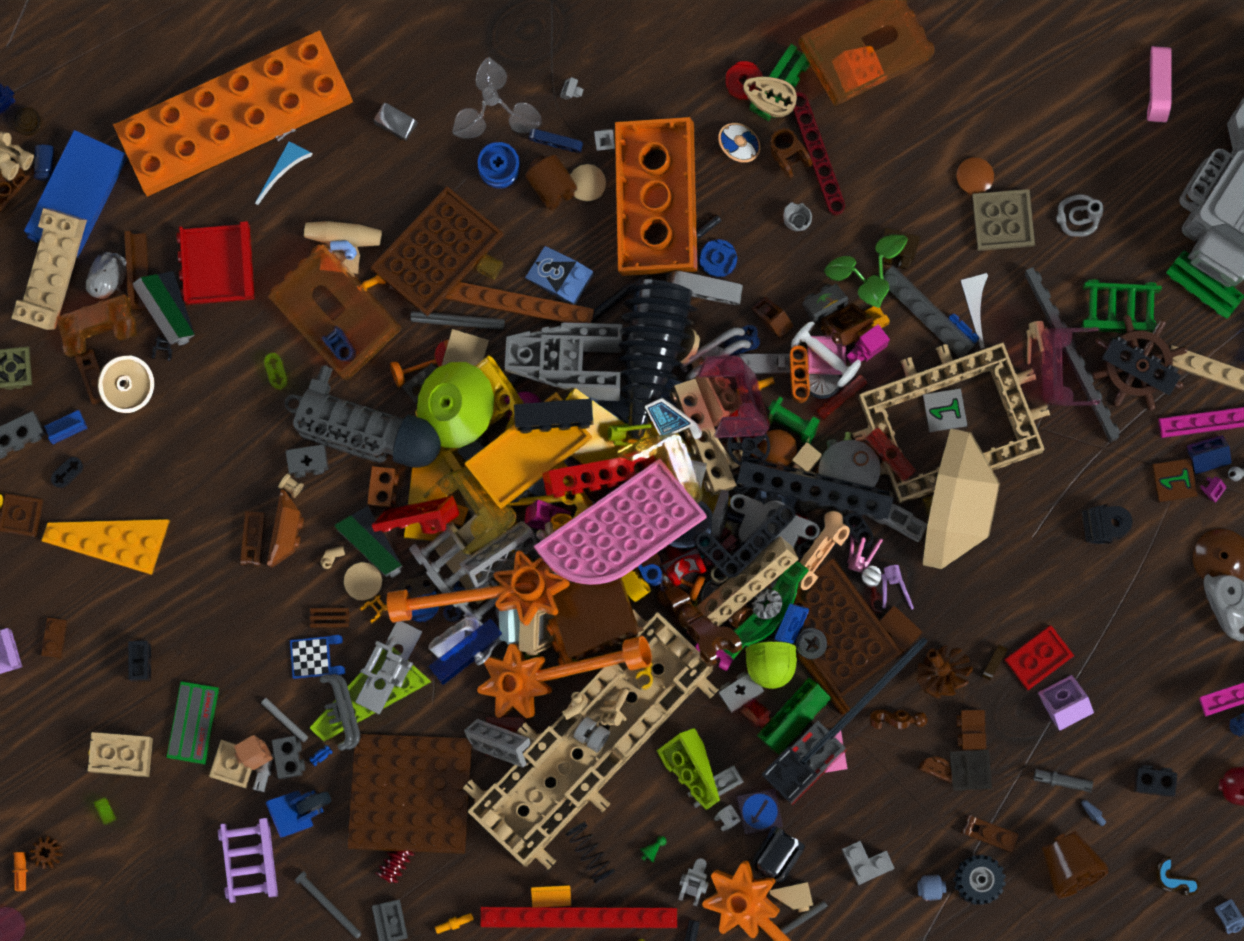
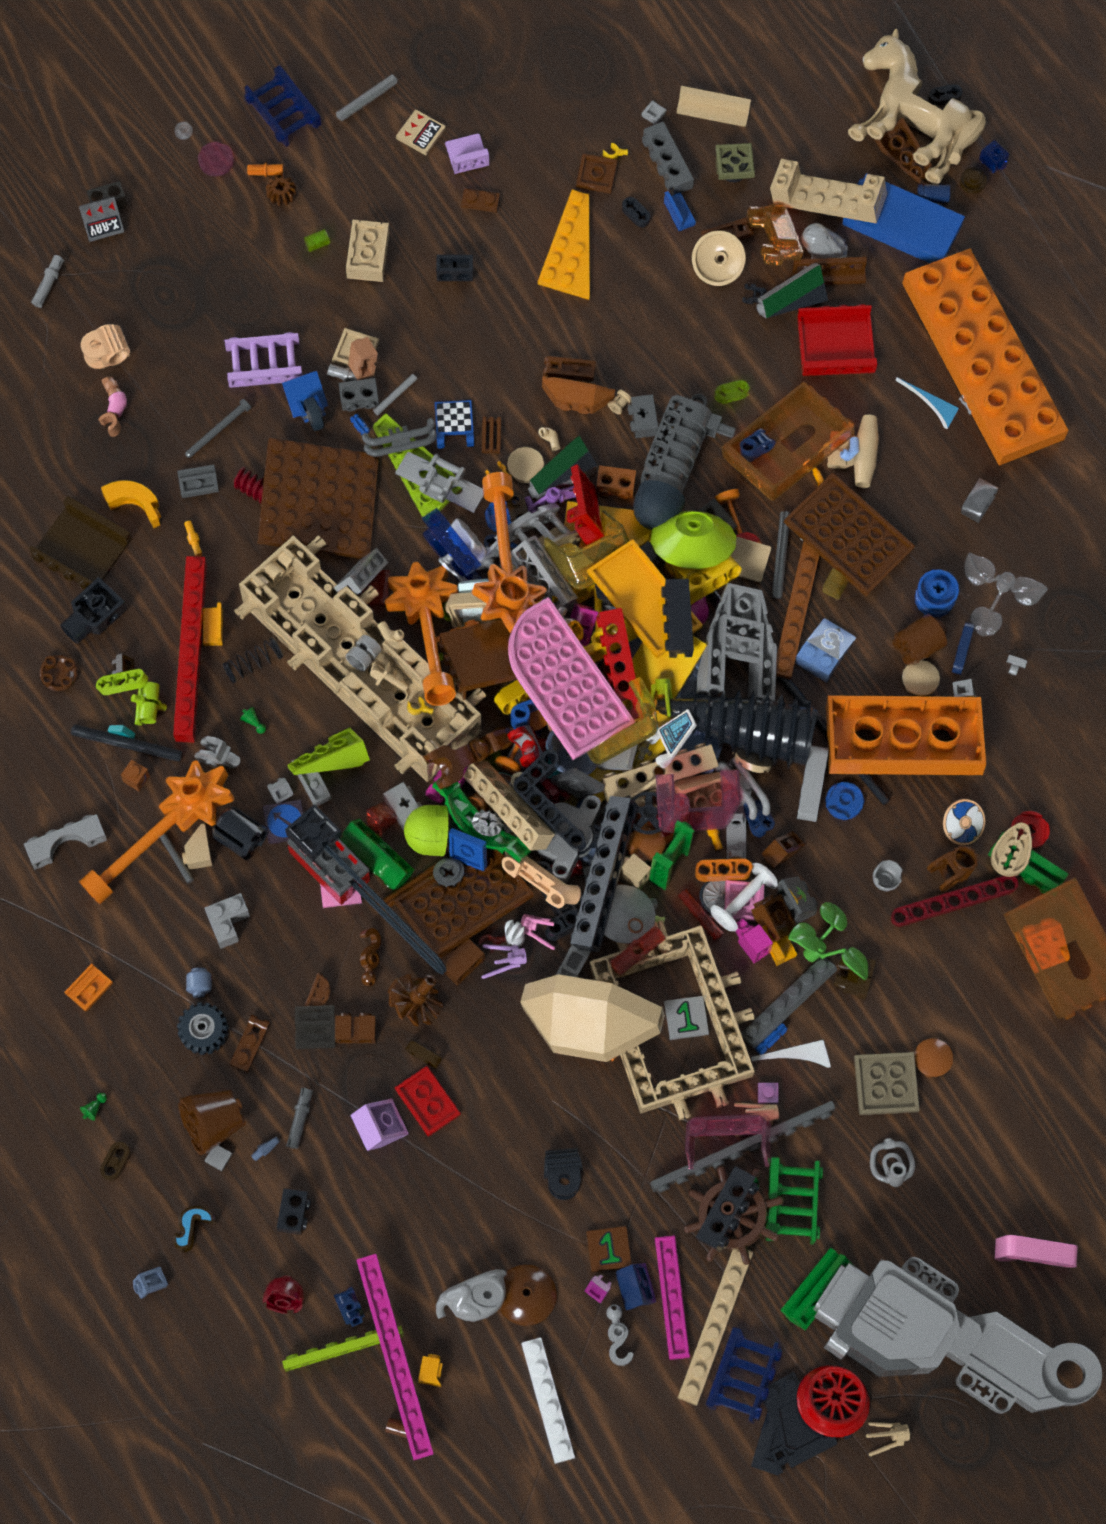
camera: 85 degrees right, 10 degrees down
dark grey tile [167,682,219,764] -> none
none -> light grey tile [205,1145,233,1172]
none -> medium lavender pin [525,486,576,513]
none -> lavender plate [758,1083,778,1104]

